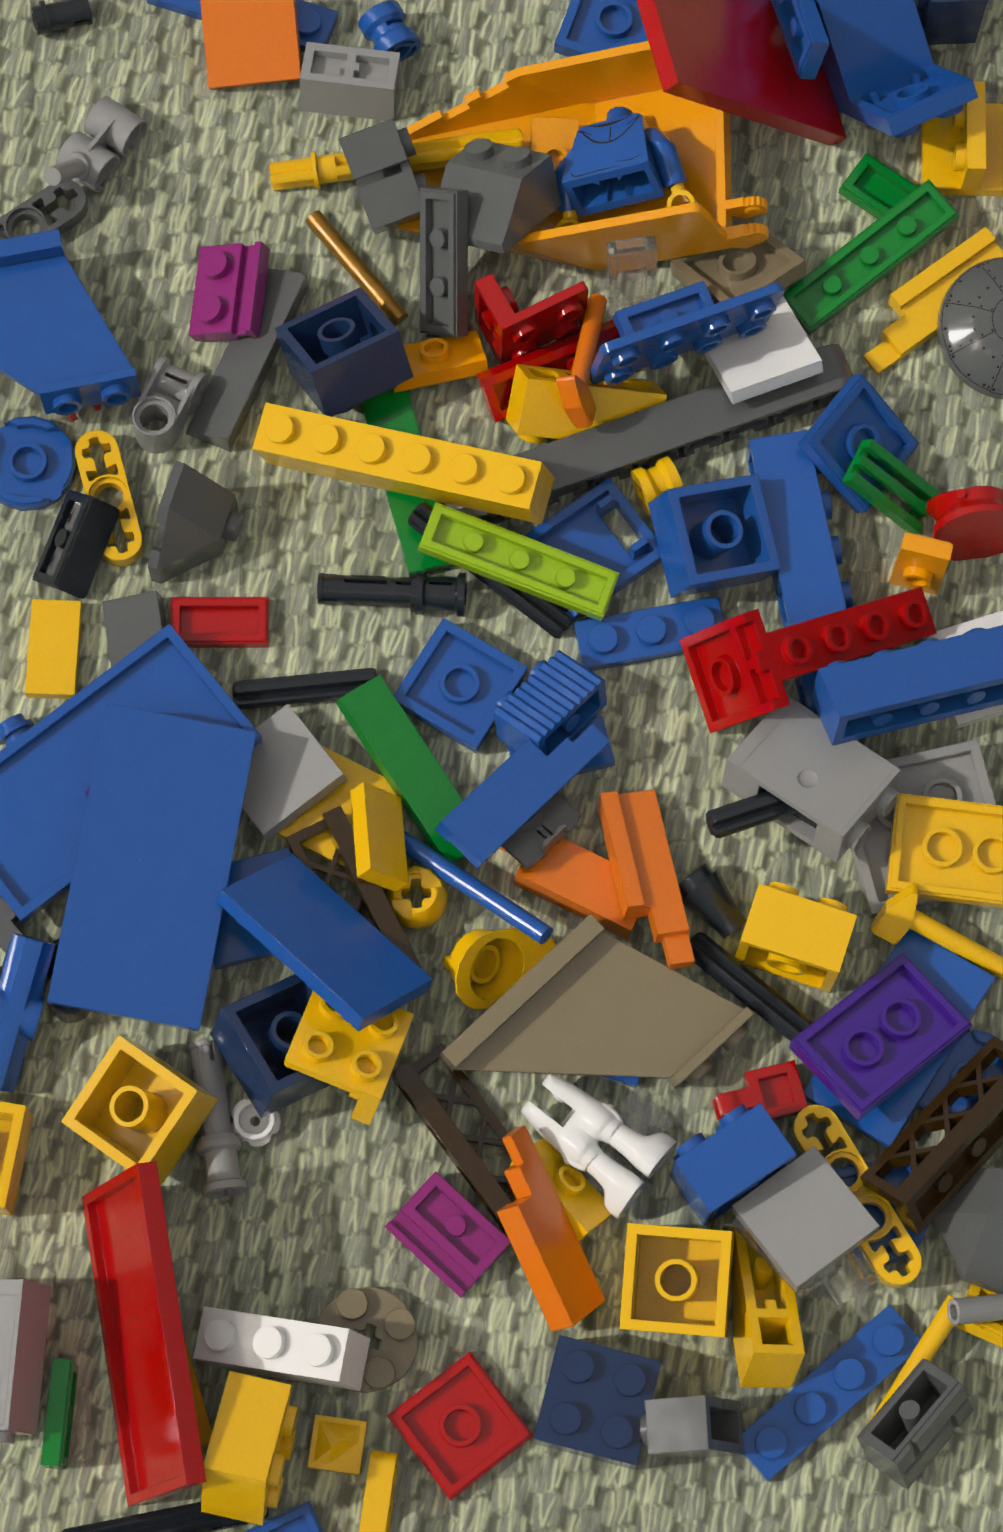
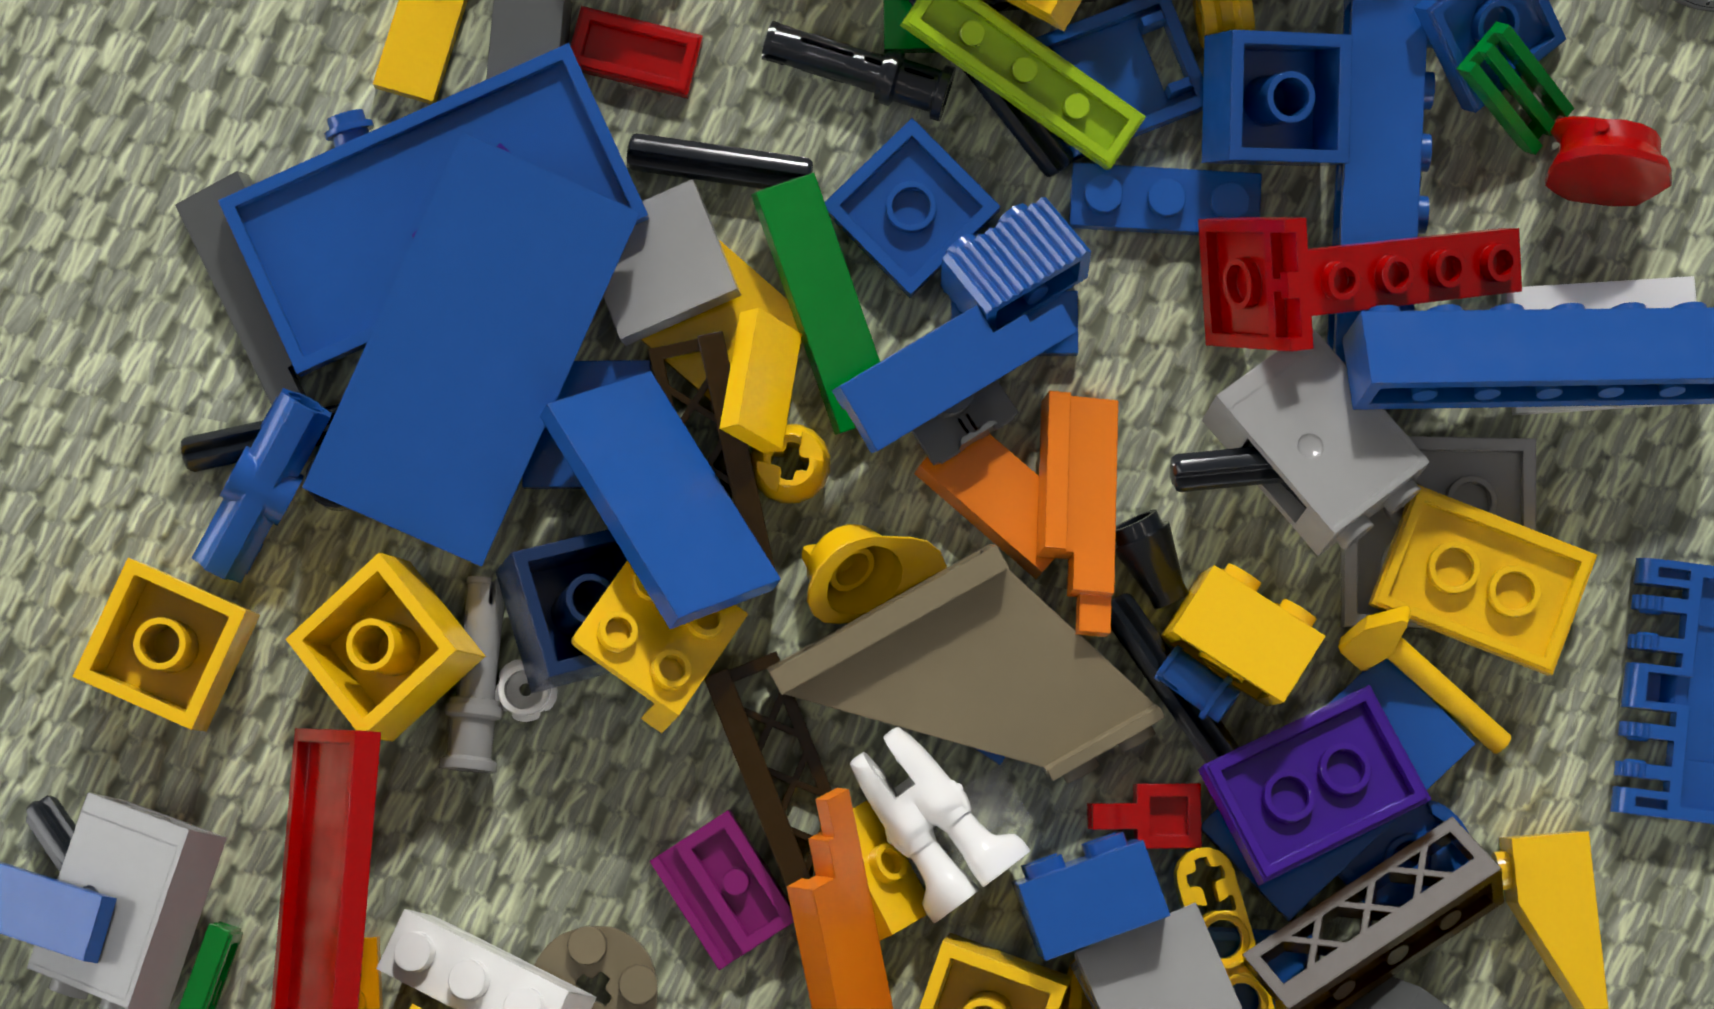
camera: 10 degrees right, 10 degrees up
blue bar [404,830,553,945] -> none
light orange plate [889,532,953,595] -> none
none -> blue pin [1154,645,1241,723]

